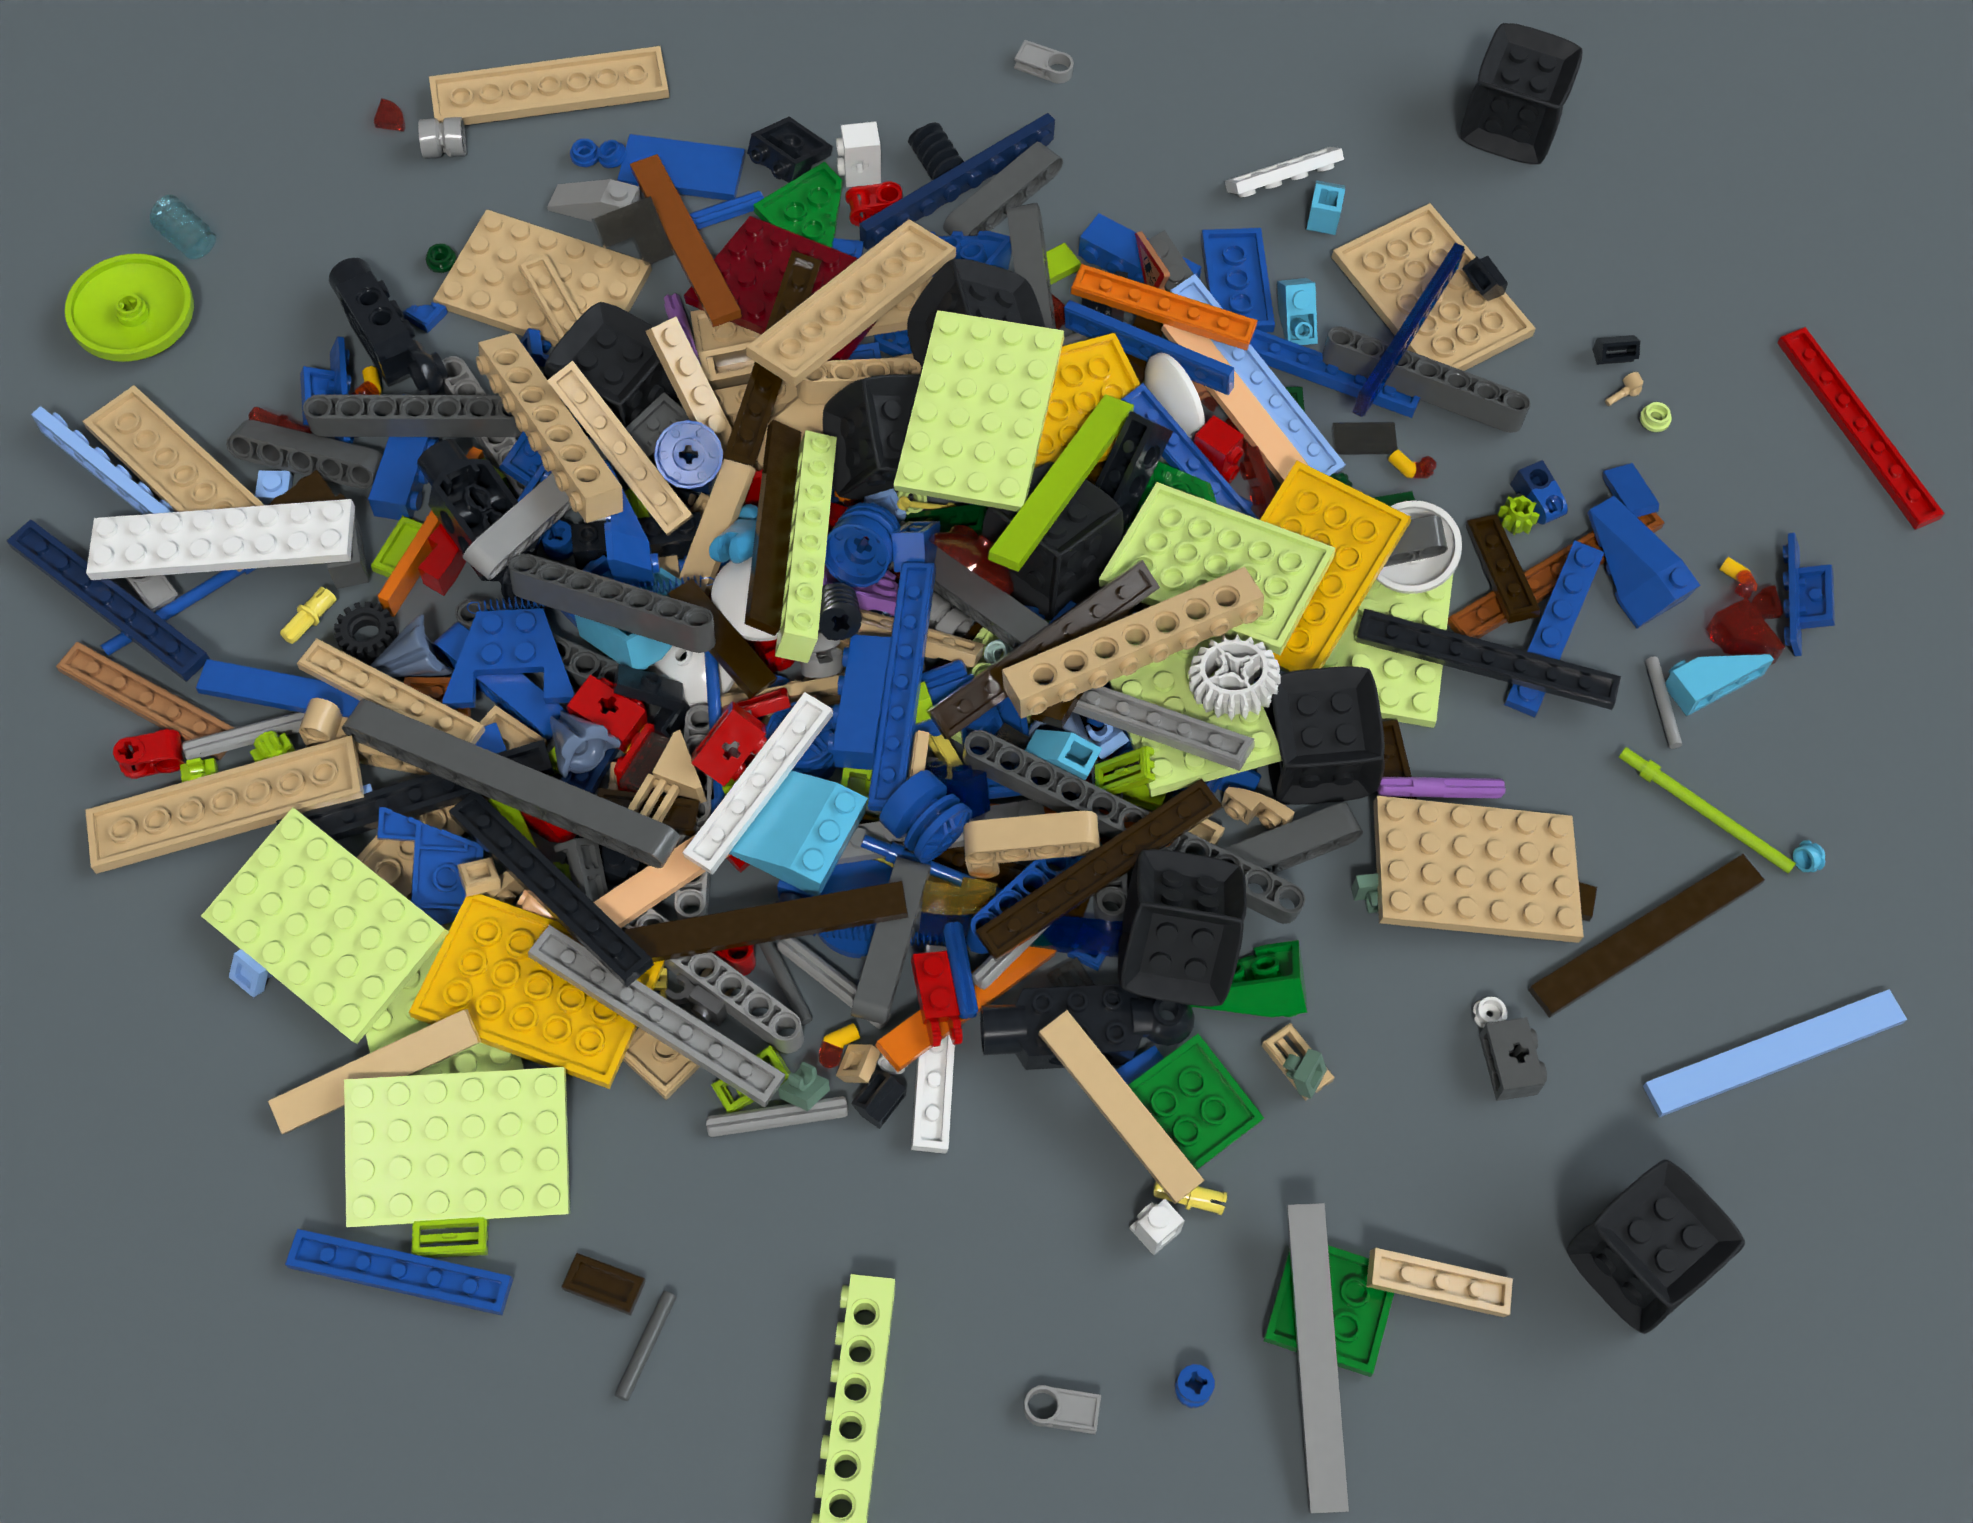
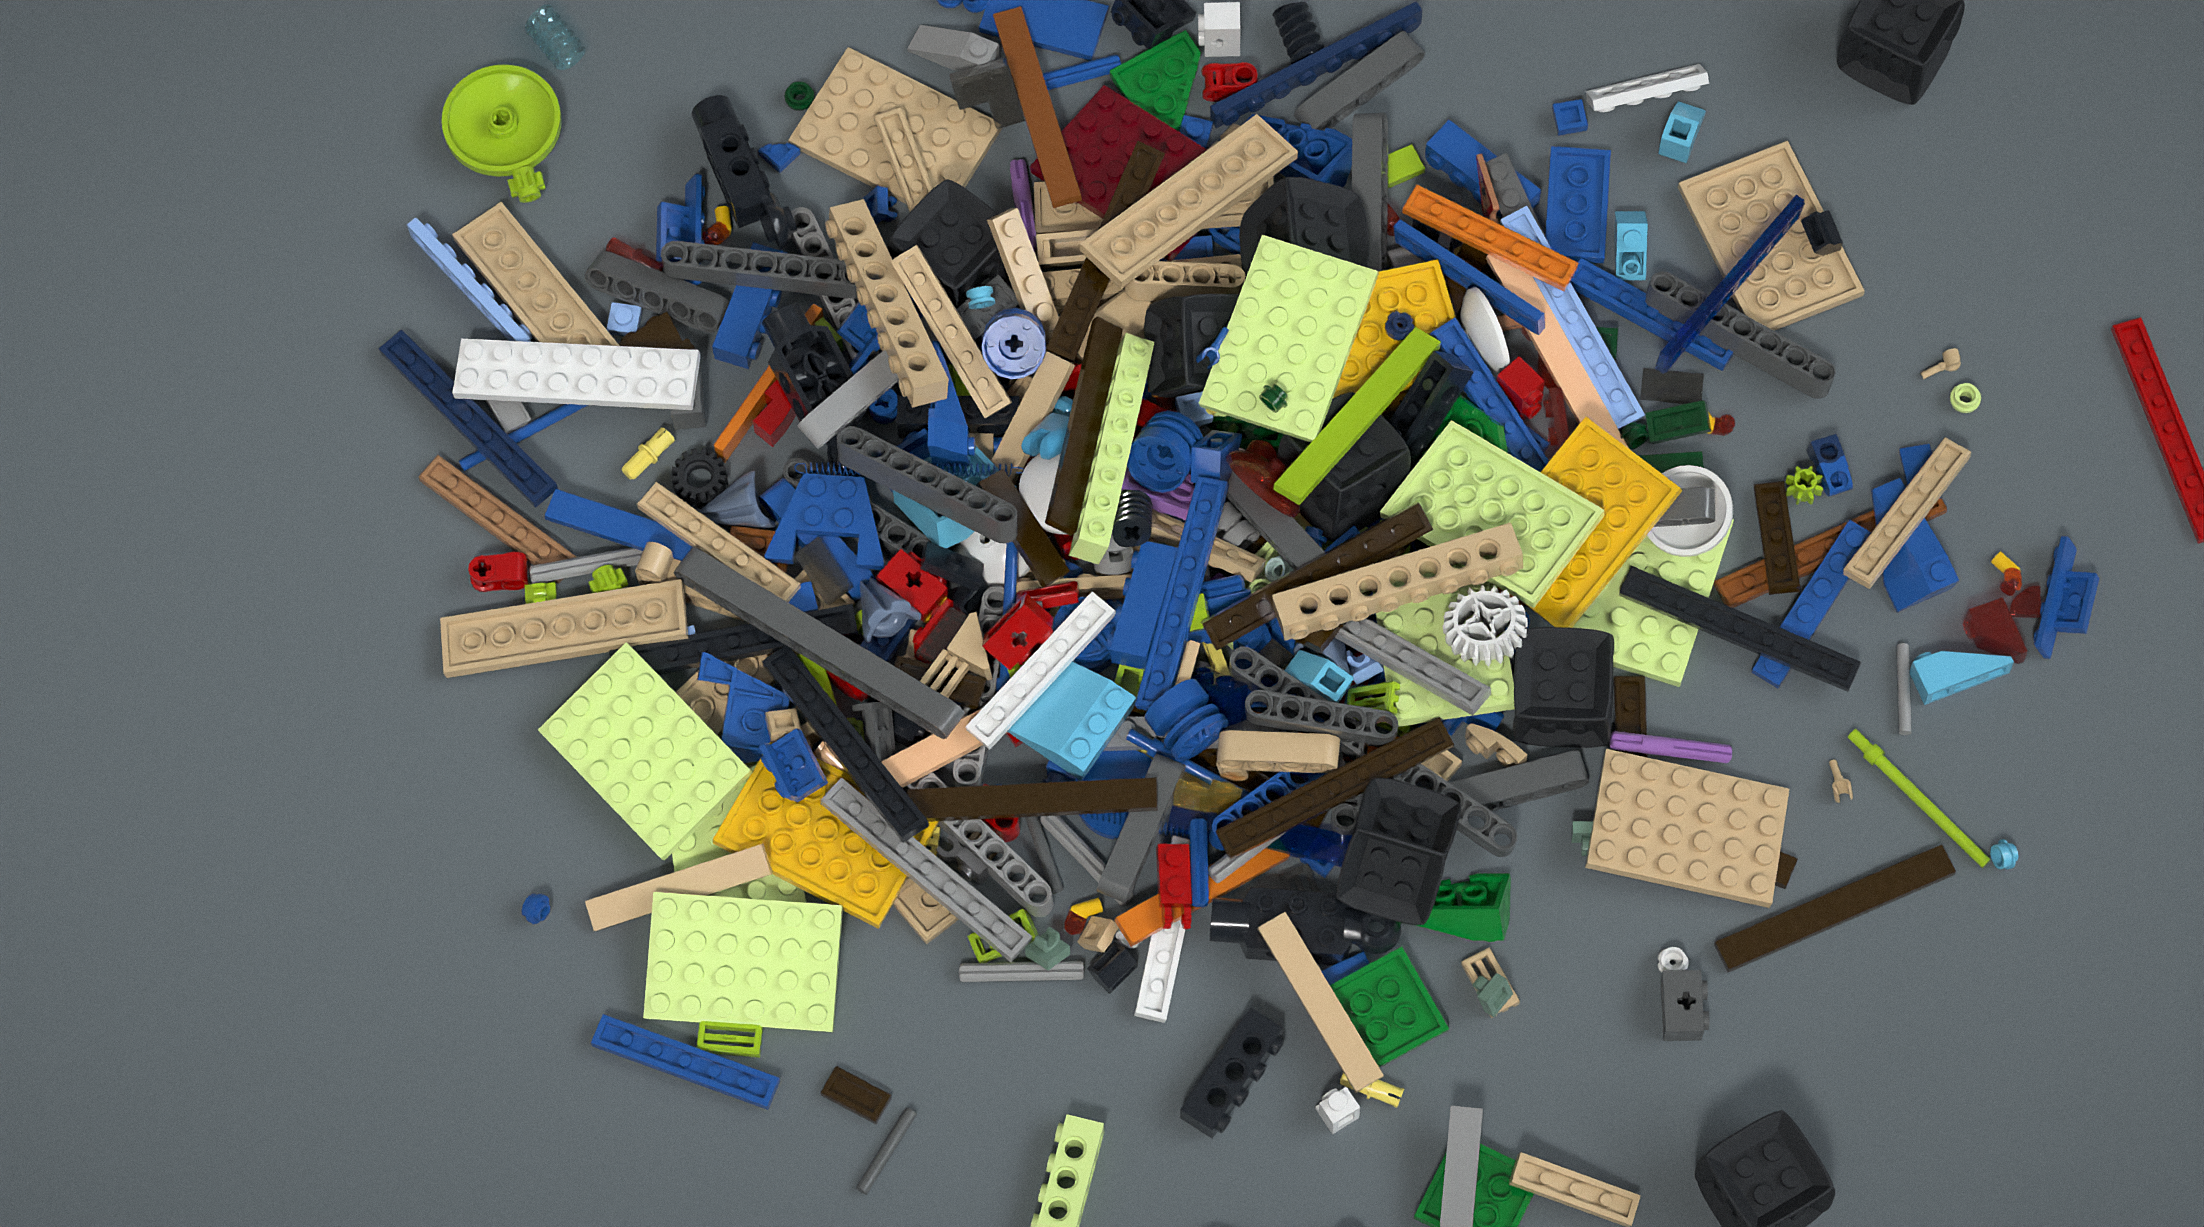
camera: 15 degrees right, 5 degrees up
light blue tile [229,949,273,998] -> none
lime tile [371,516,423,578] -> none
black piece [1592,335,1641,365] -> none
light blue tile [1643,989,1907,1118] -> none
none -> lime gear [507,166,546,203]
none -> blue plate [522,893,550,924]
none -> blue bracket [759,728,828,802]
none -> clear smoke tile [794,536,854,605]
none -> medium azure bush [966,286,995,309]
none -> black brick [1180,1008,1285,1139]
none -> blue hand [1196,327,1229,369]
none -> dark grey beam [1245,690,1398,745]
none -> dark green plate [1259,384,1288,413]
none -> dark blue plate [1385,311,1415,340]
none -> blue plate [1552,99,1588,136]
none -> dark green plate [1645,400,1712,444]
none -> tan hand [1829,760,1853,803]
none -> tan tile [1843,437,1971,589]

